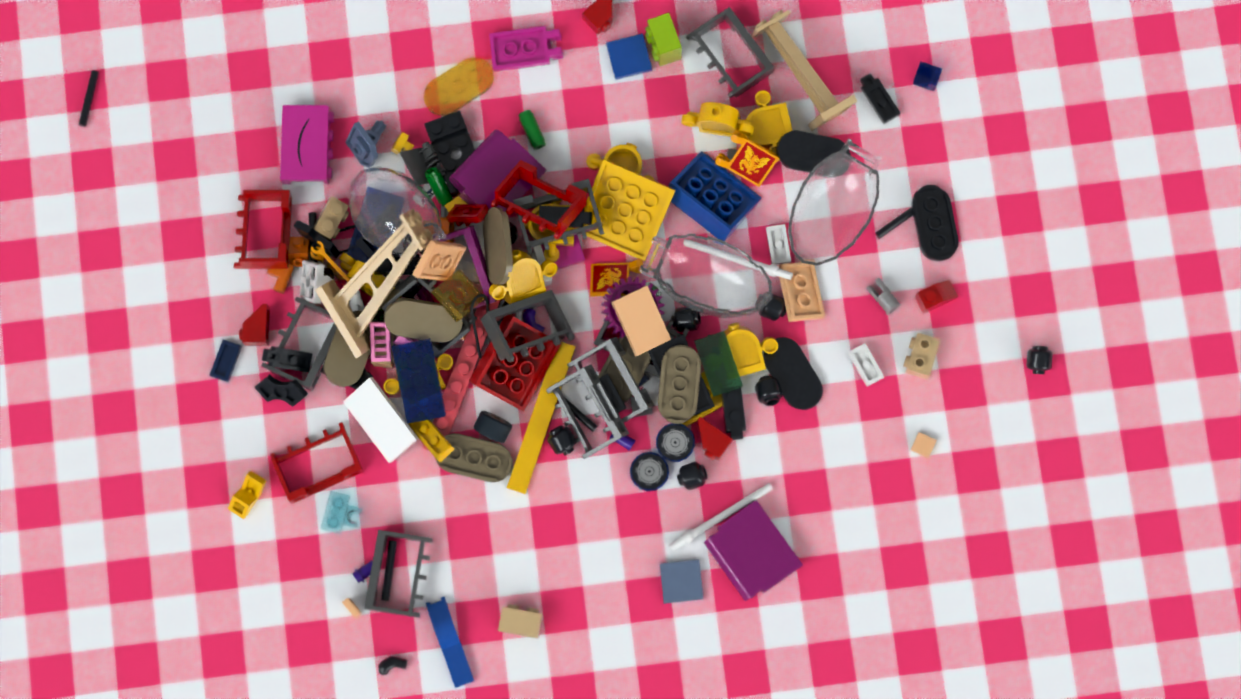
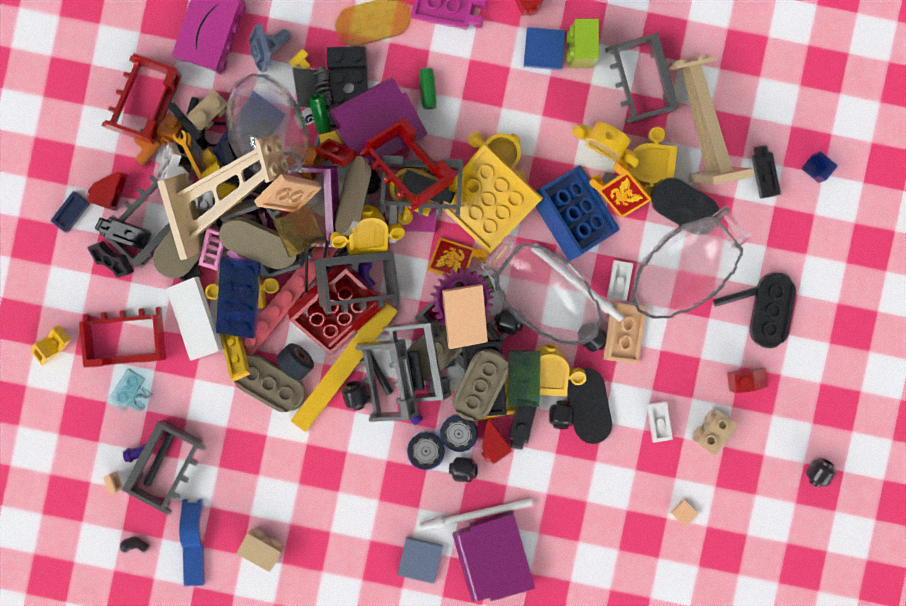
camera: 20 degrees right, 10 degrees up
light grey hinge [866,277,901,315] -> none

